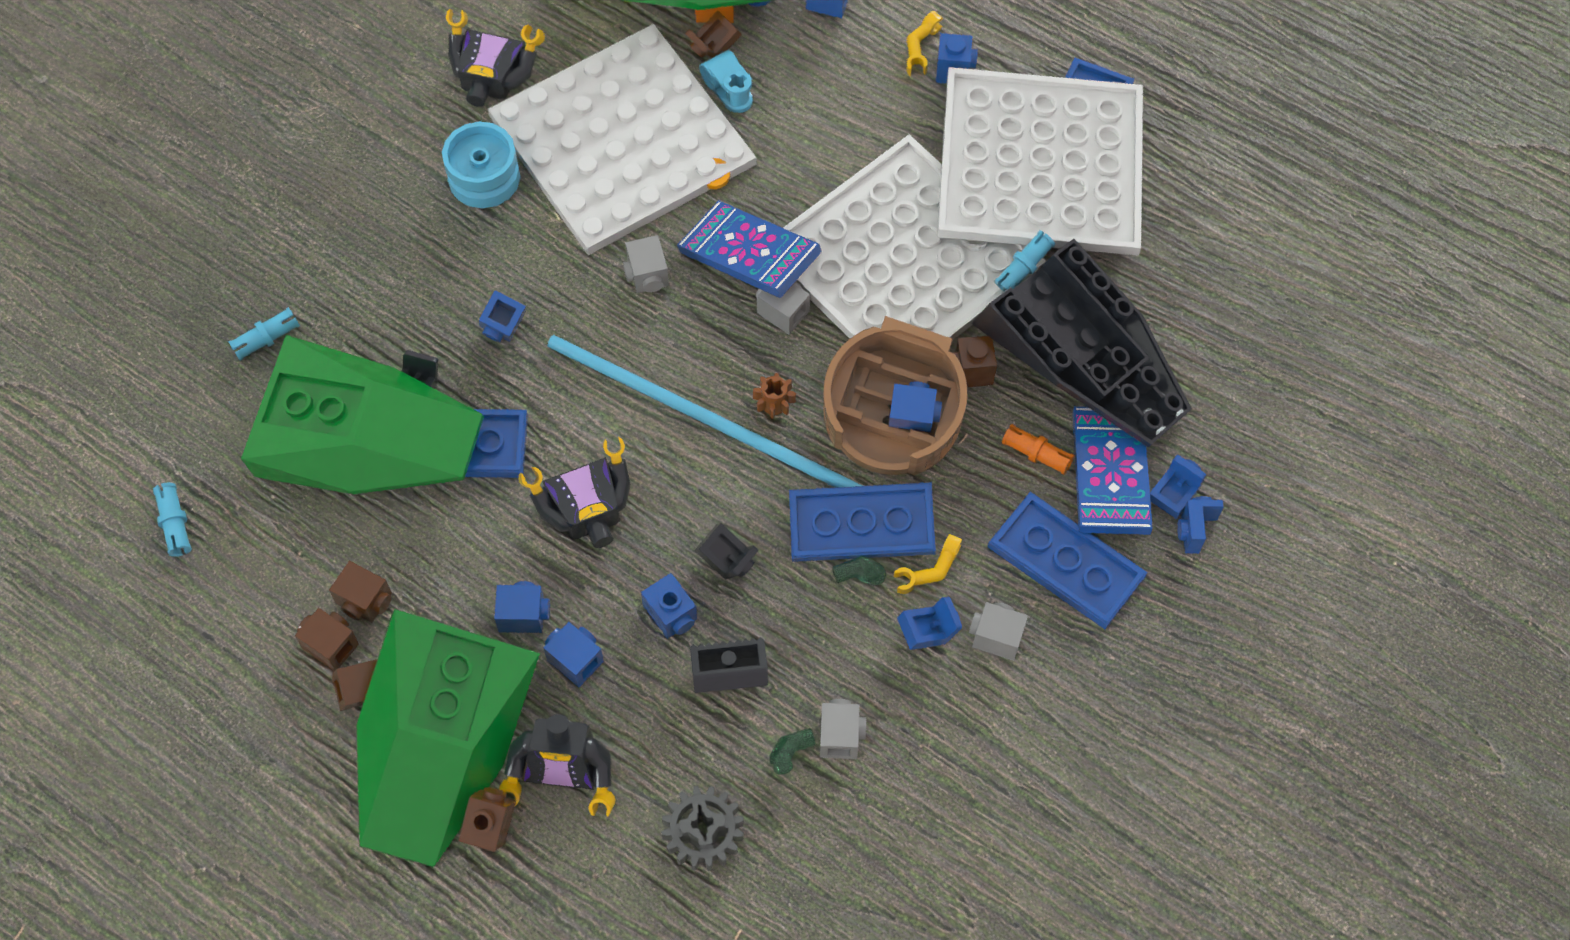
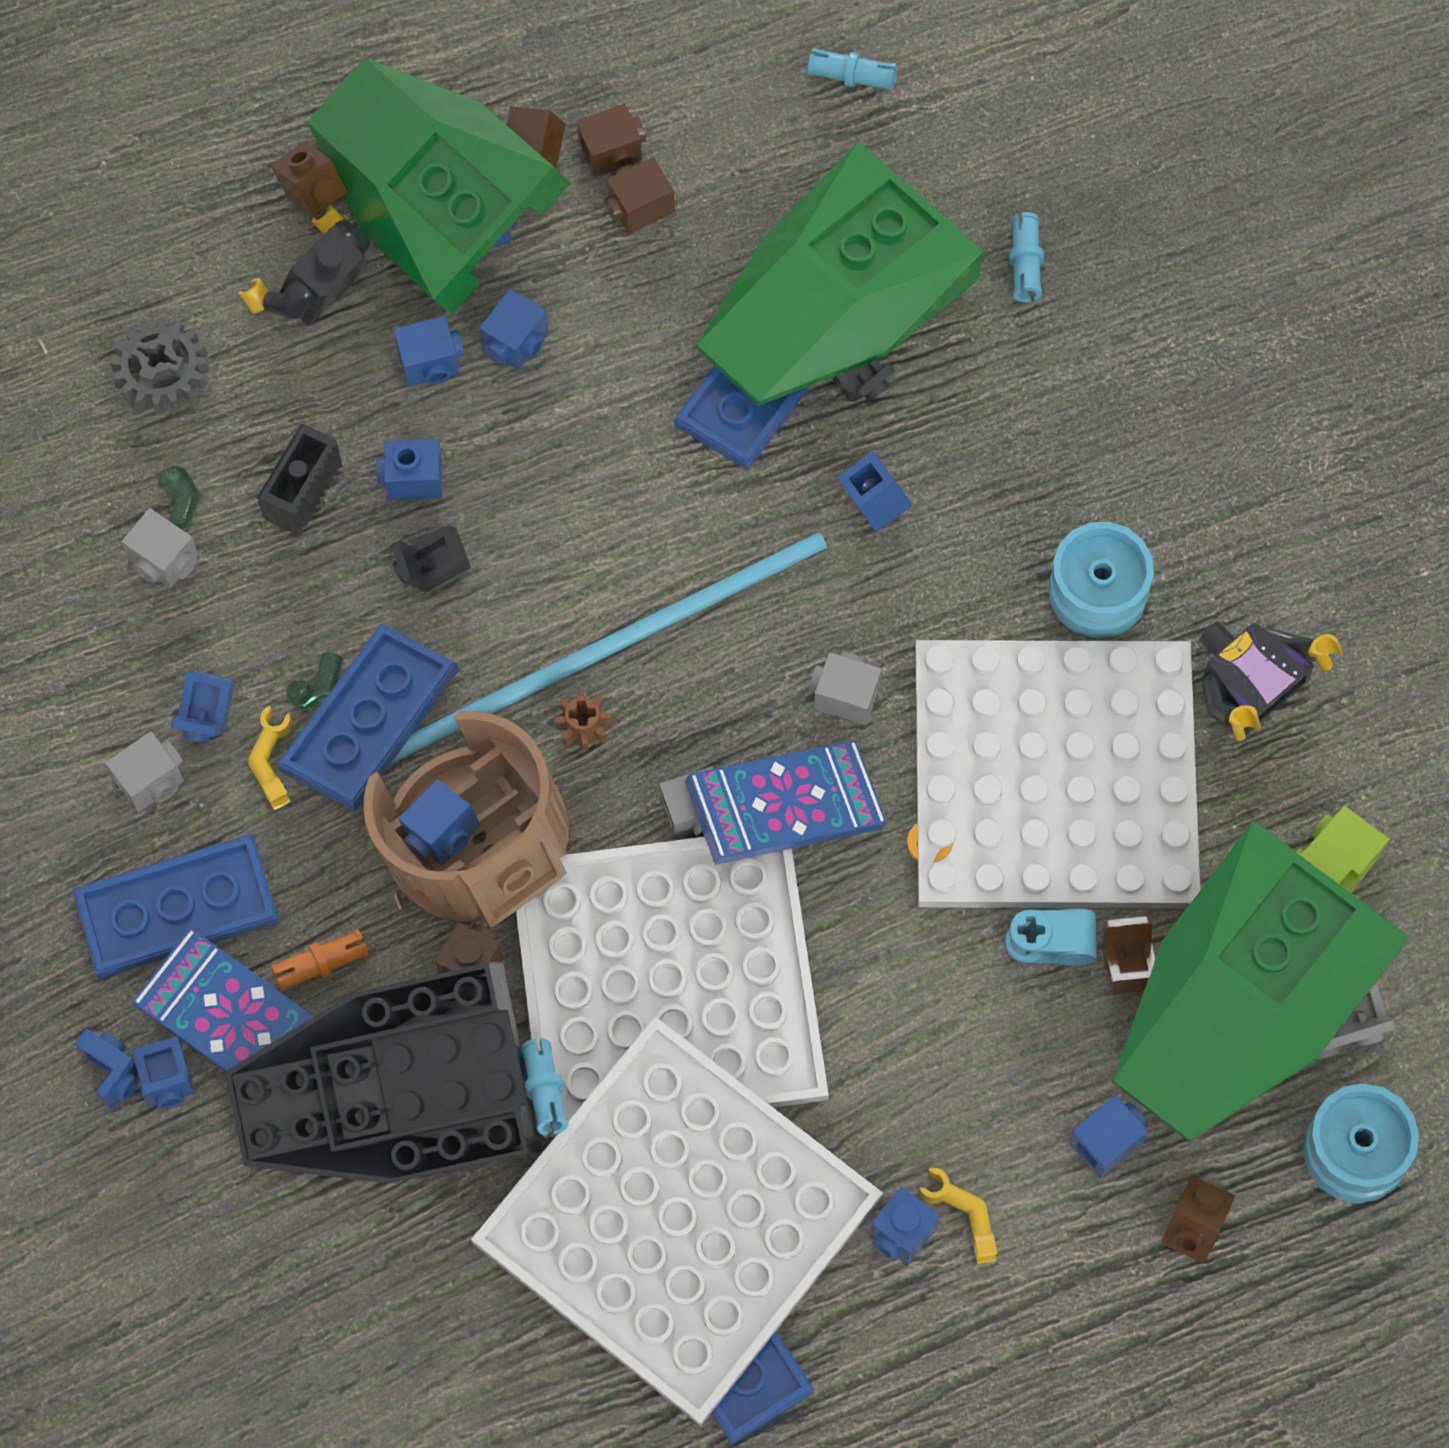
camera: 125 degrees right, 5 degrees up
black torso [518,436,631,548] -> none

